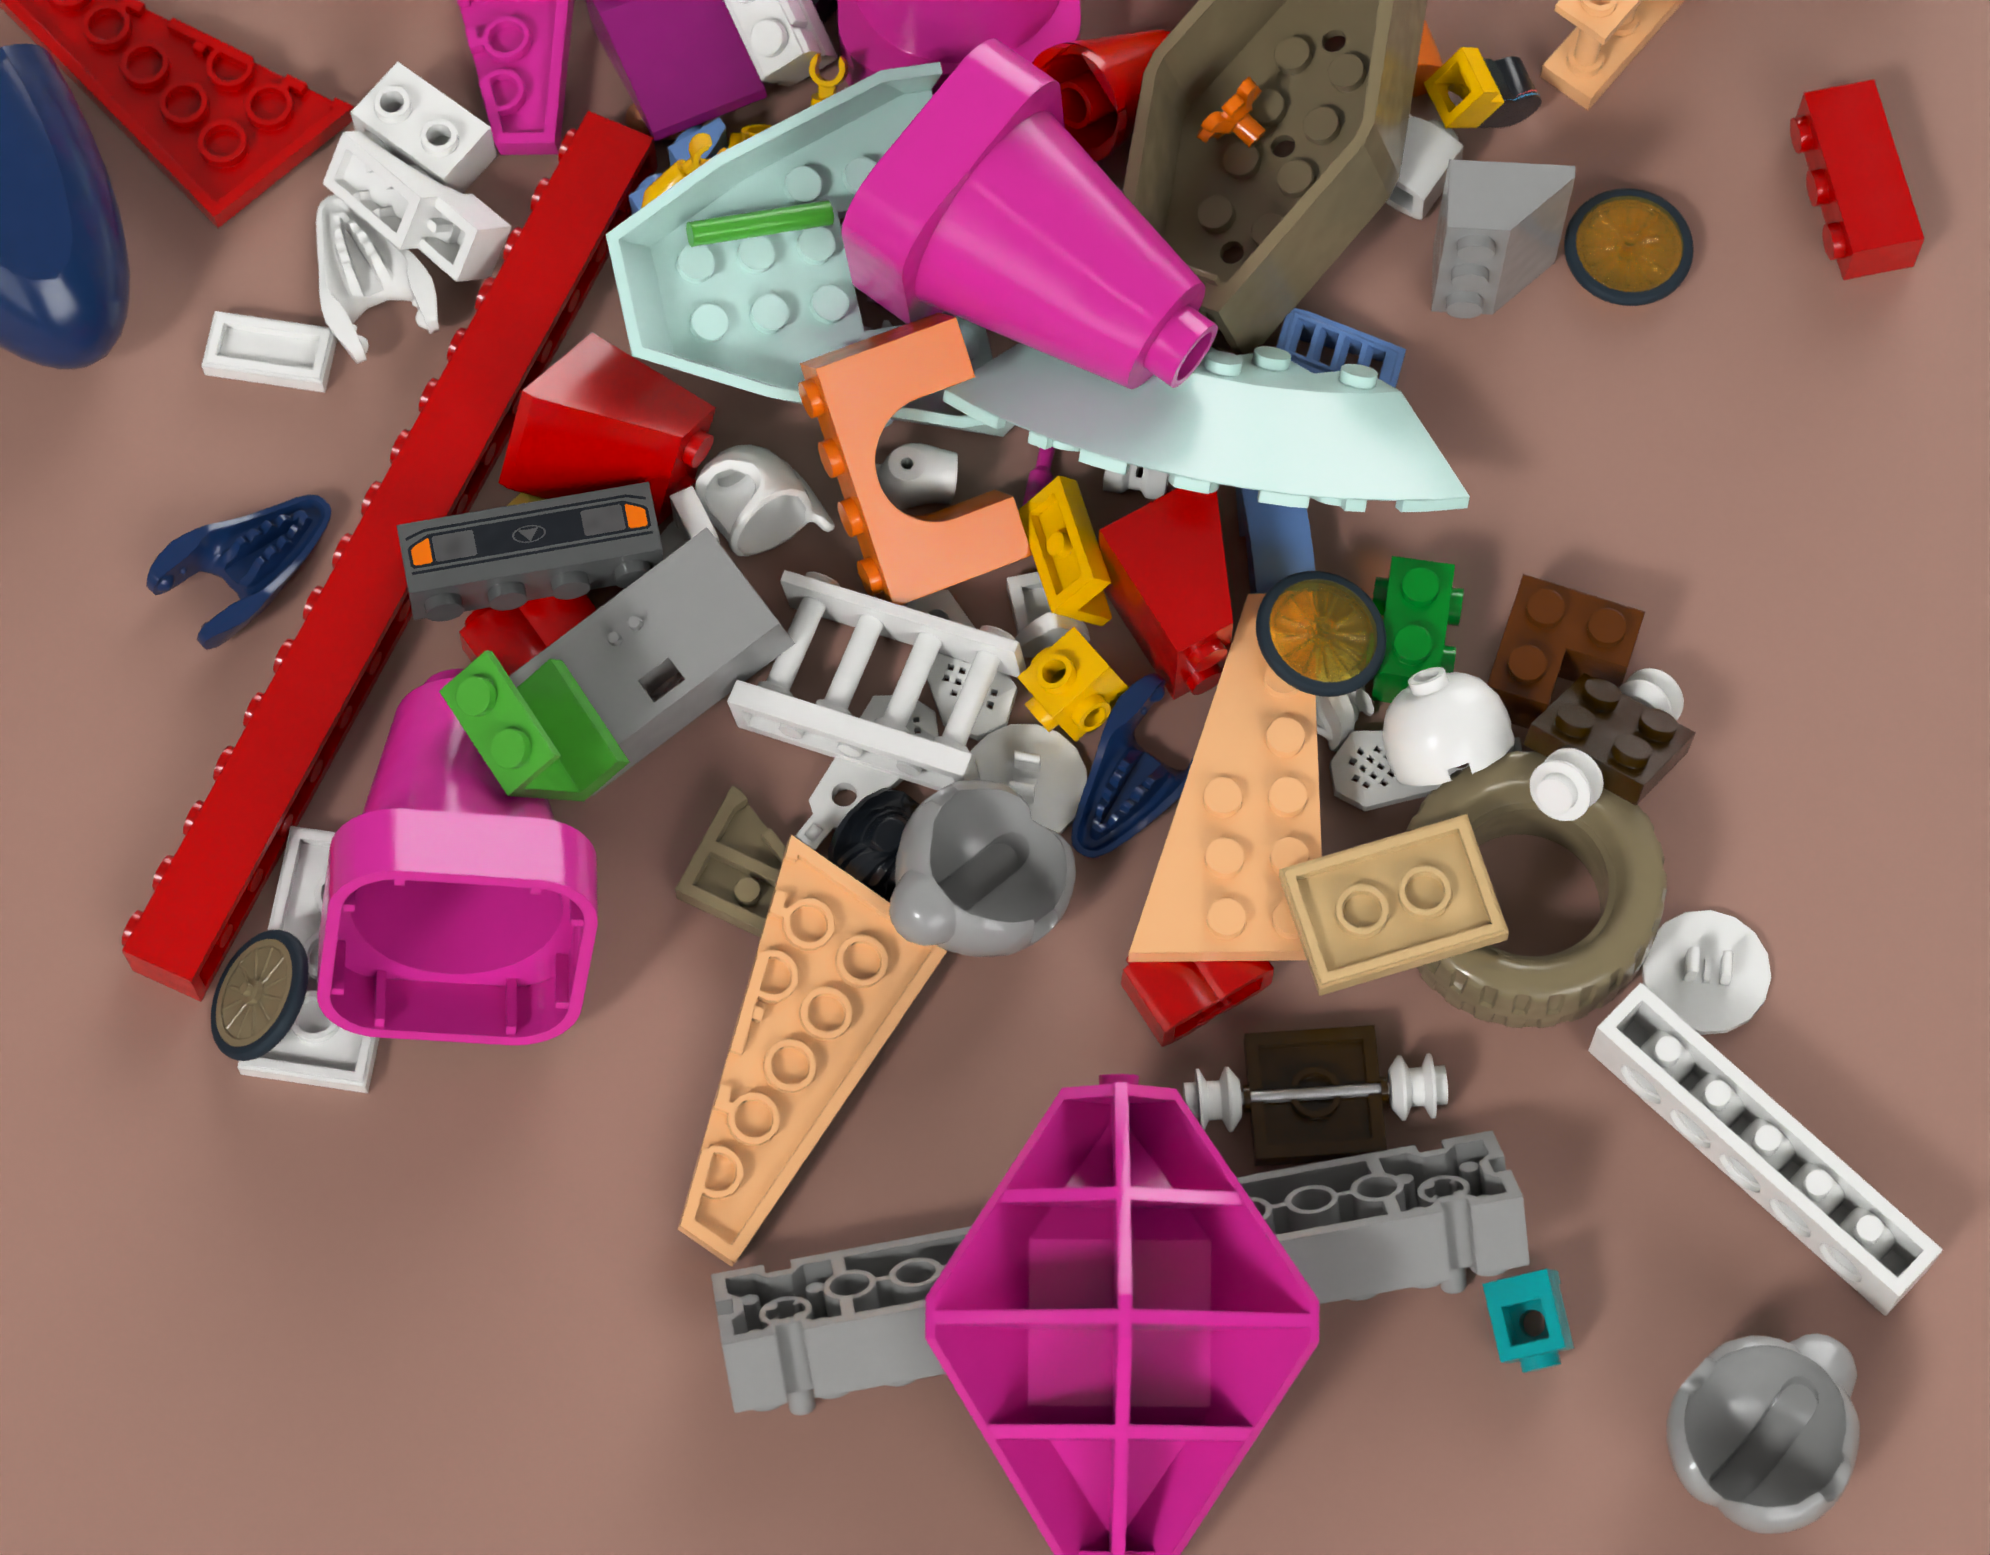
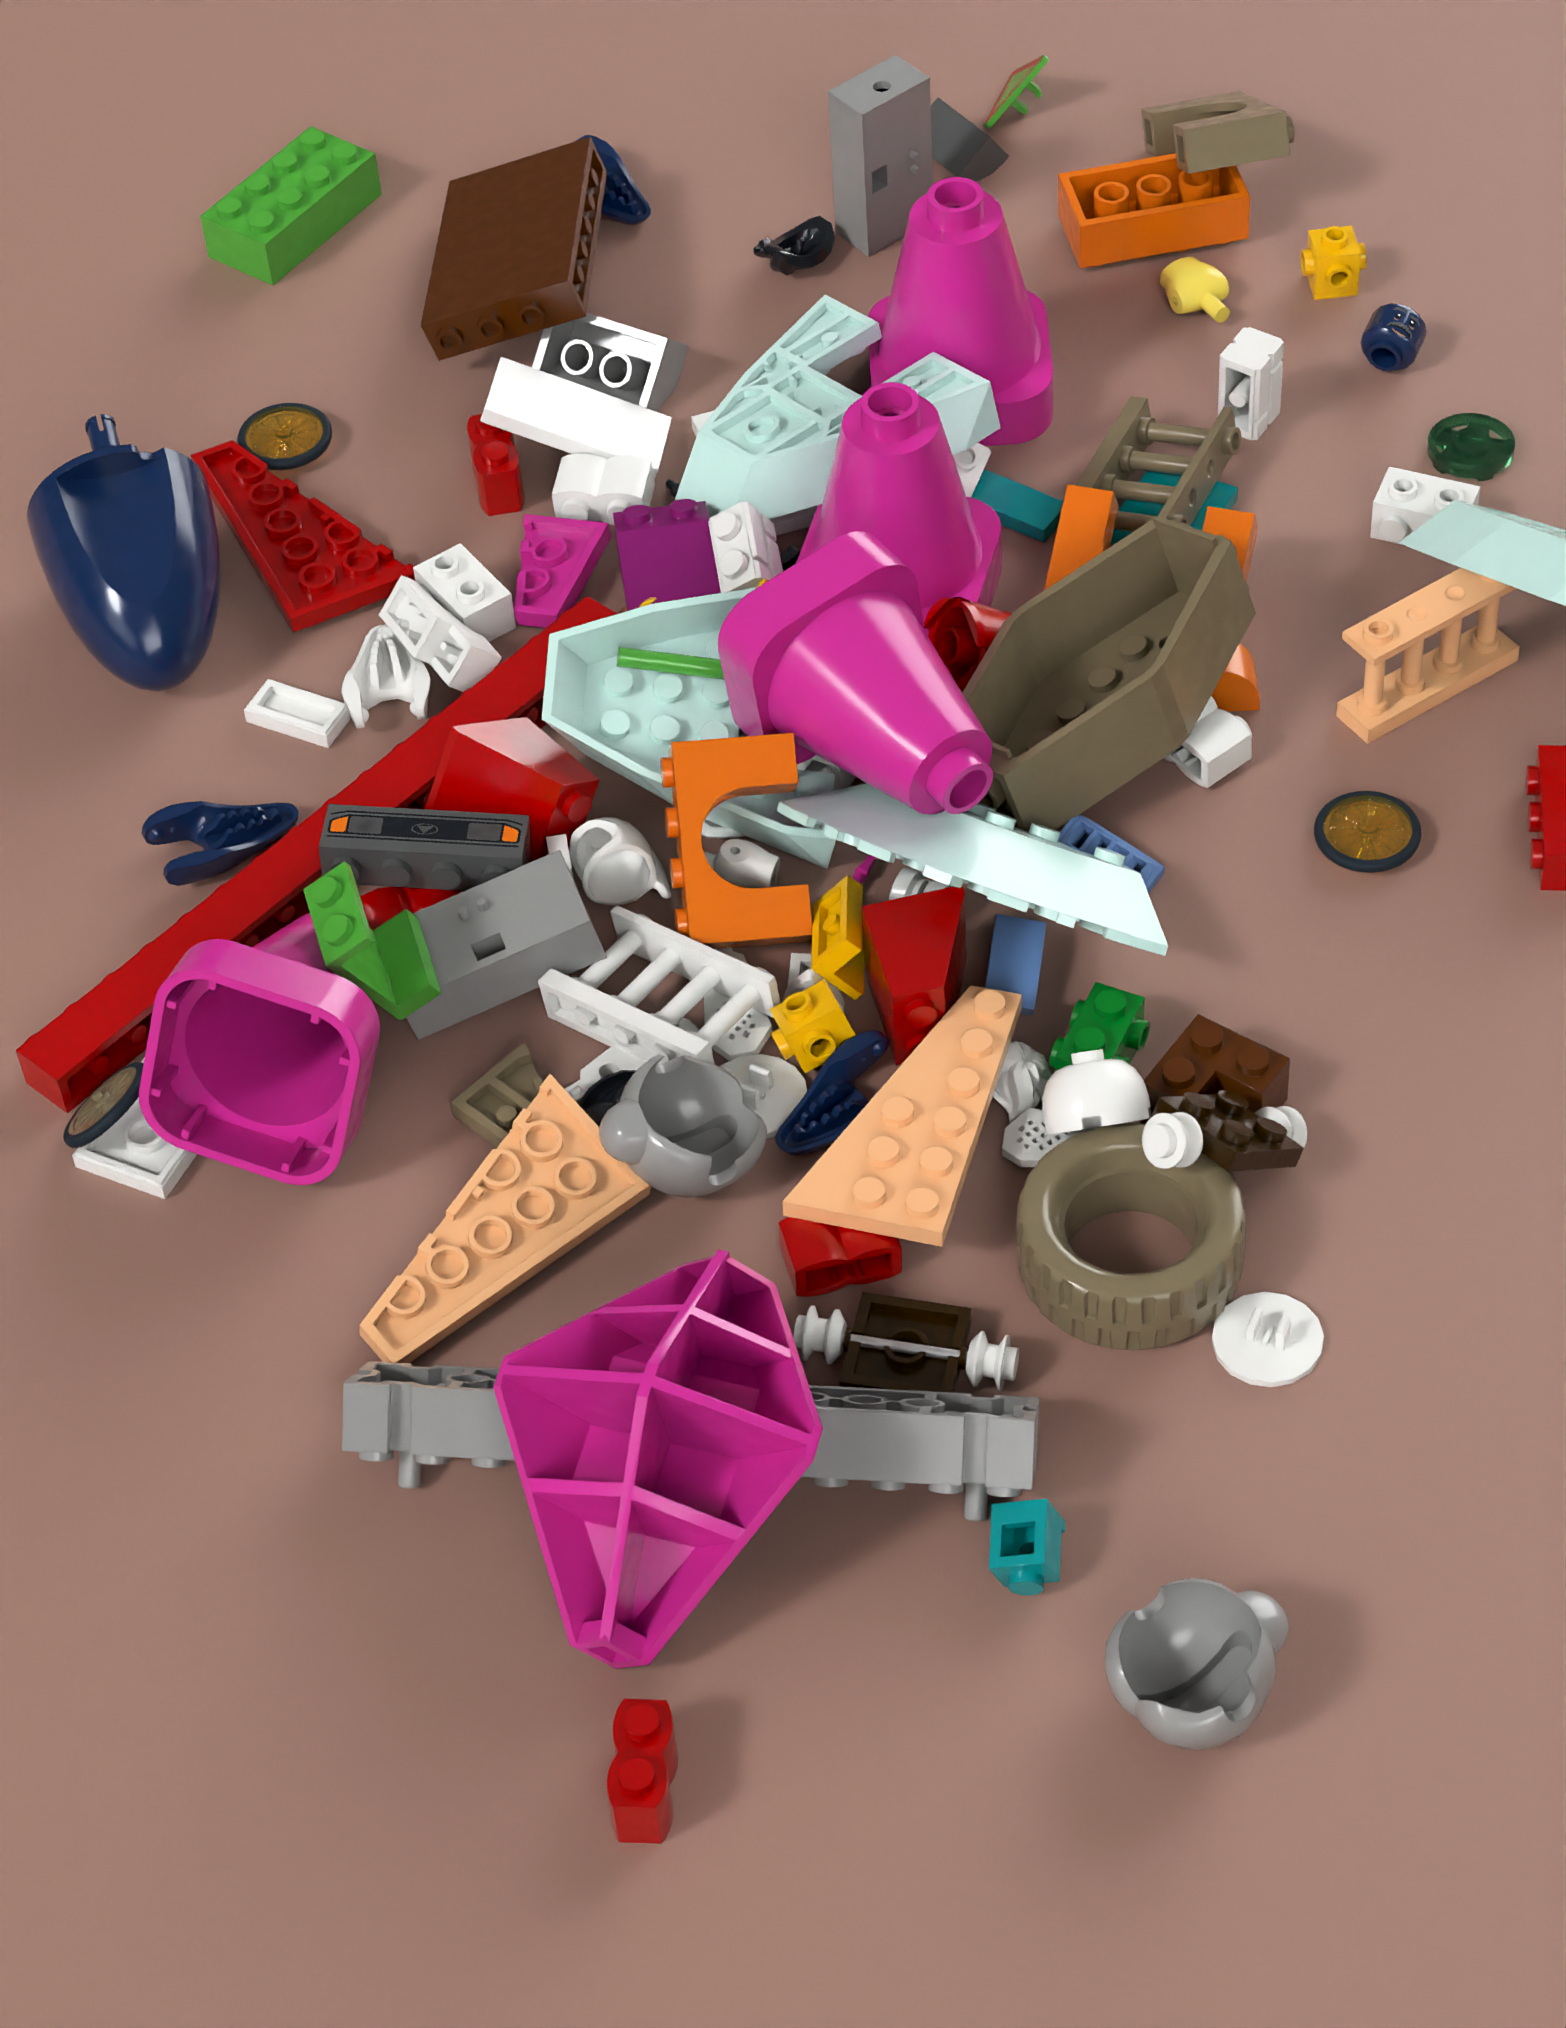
camera: 20 degrees right, 20 degrees down
orange plant [1196,76,1266,148] -> none
clear yellow wheel [1256,571,1387,697] -> none
tan tile [1279,814,1509,996] -> none
yellow leg [1423,47,1542,128] -> none
light grey slope [1431,159,1575,319] -> none
white brick [1588,983,1943,1316] -> none

